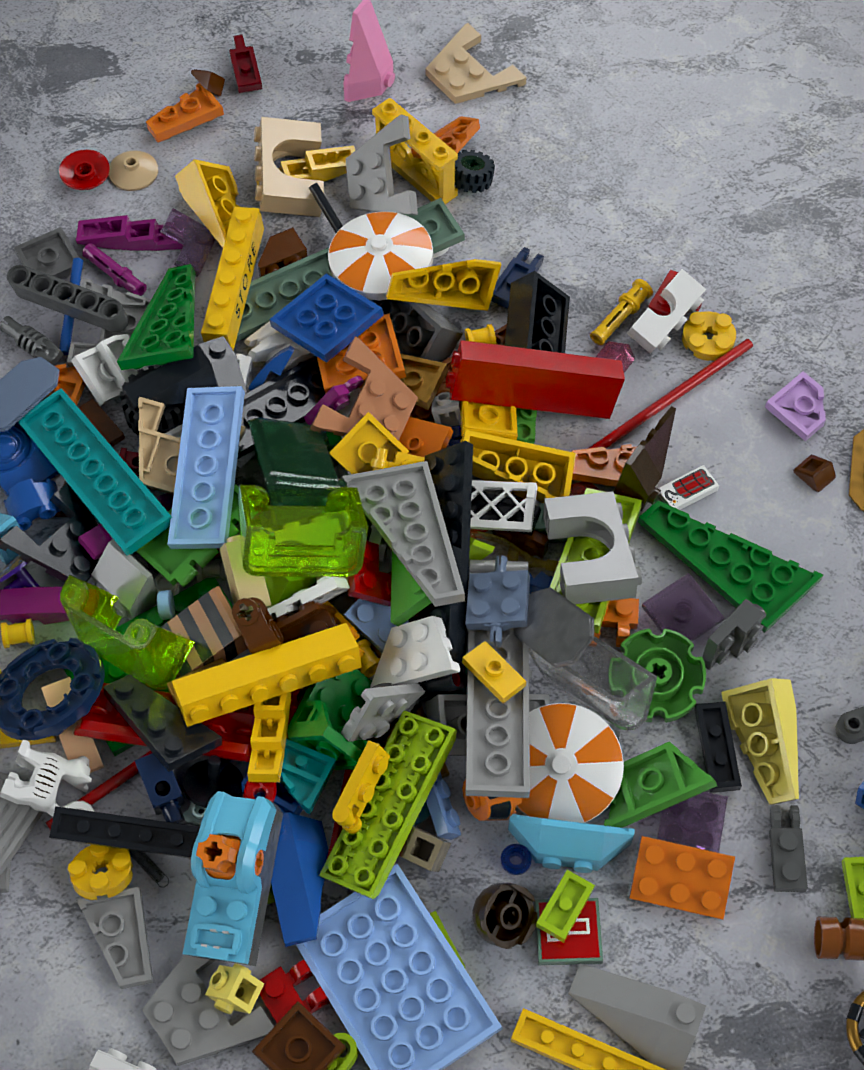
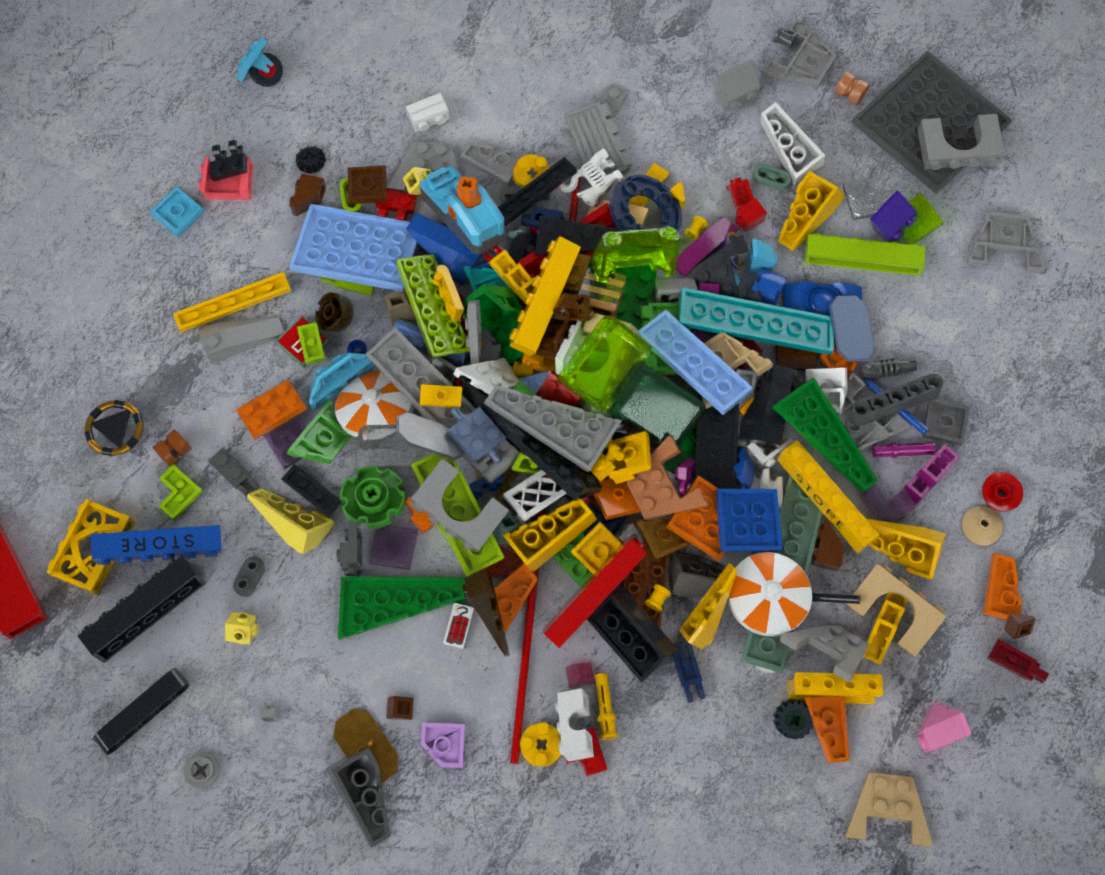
camera: 135 degrees right, 10 degrees up
tile [157,590,175,620] -> none

